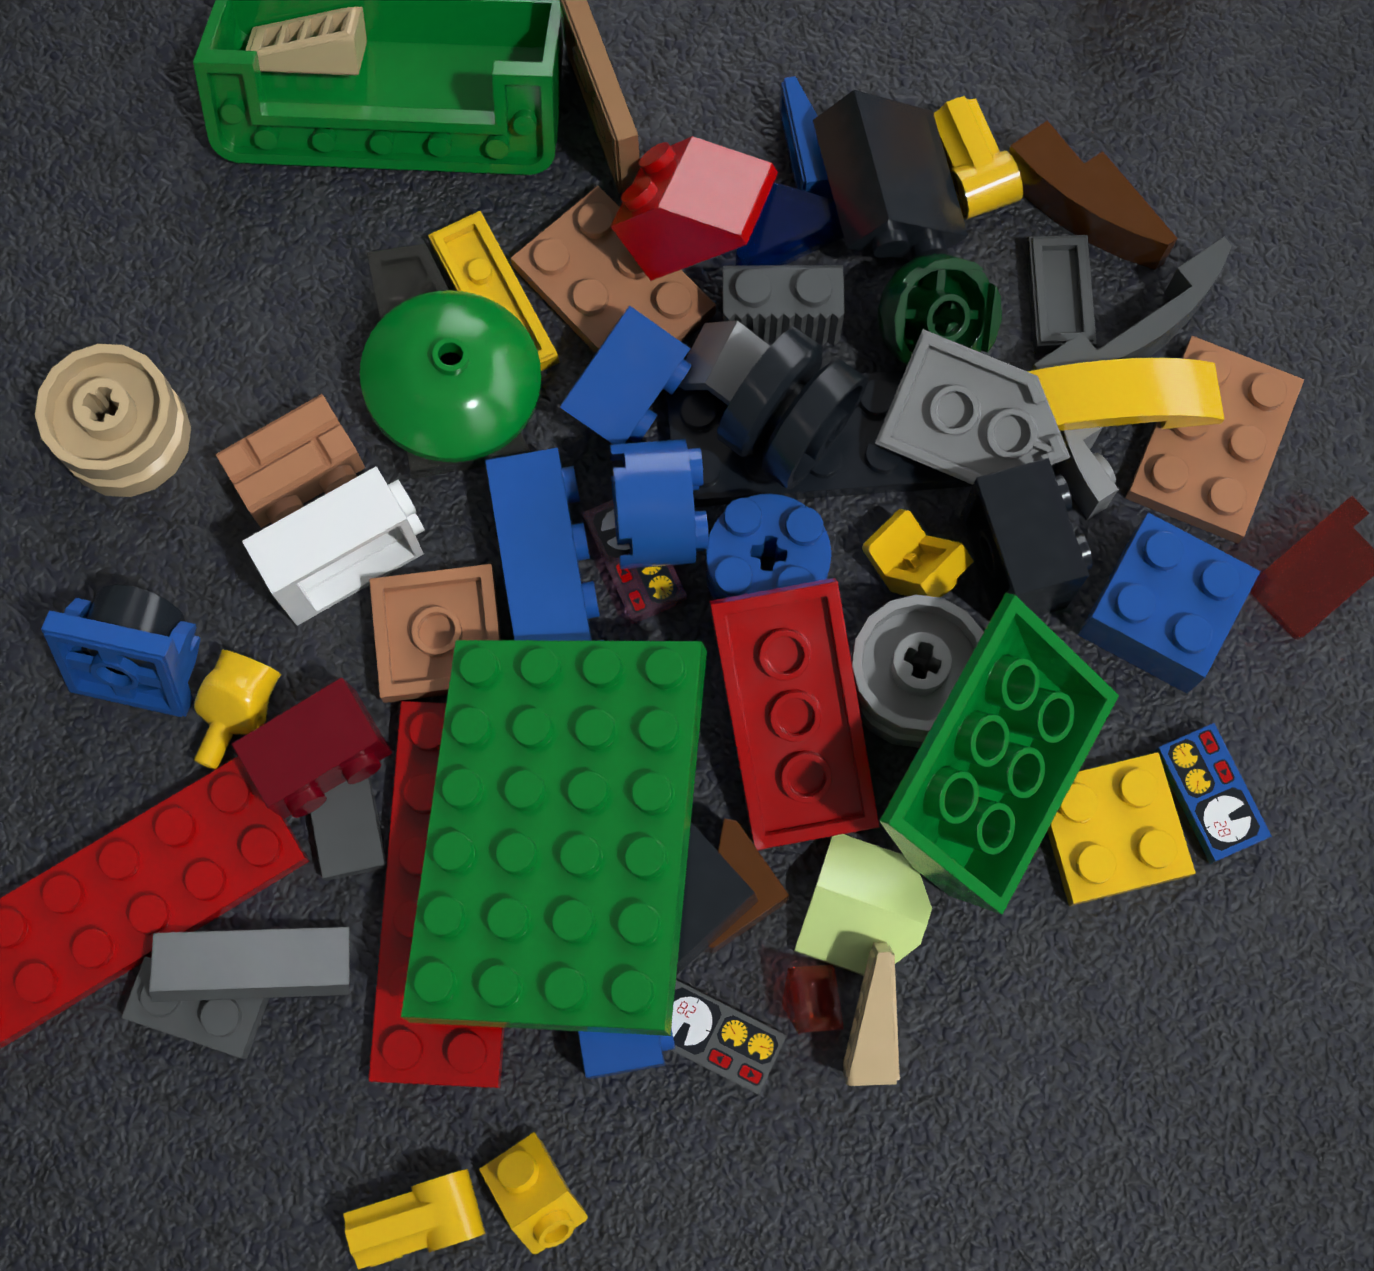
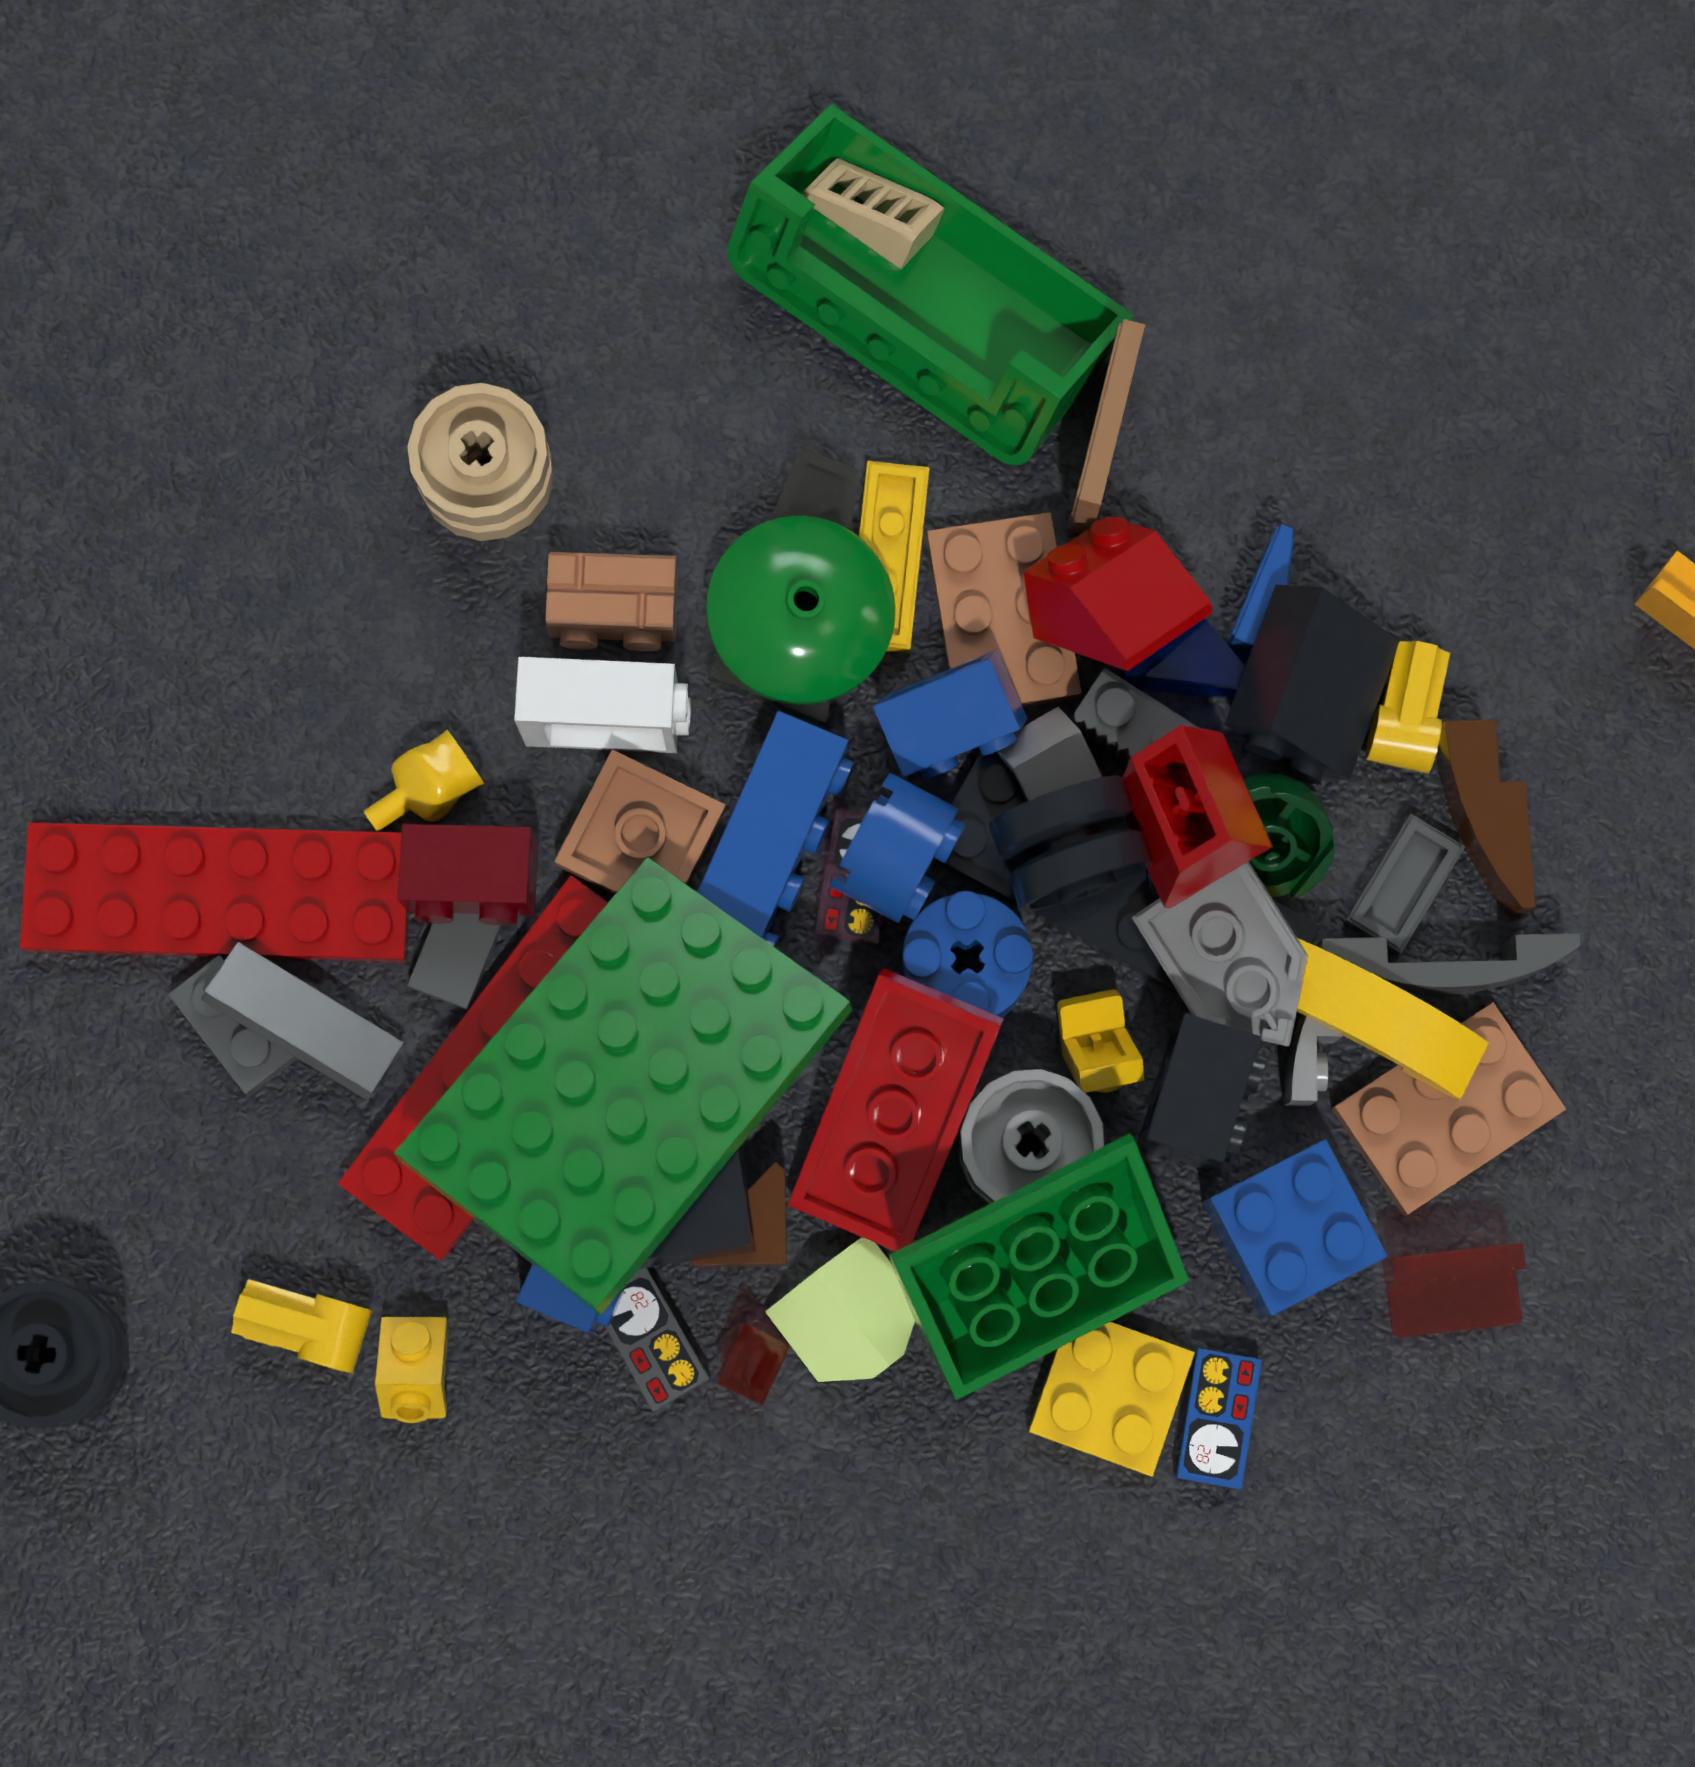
camera: 30 degrees right, 5 degrees up
blue piece [41,584,200,717] -> none
tan slope [843,942,900,1086] -> none
none -> red slope [1123,725,1272,908]

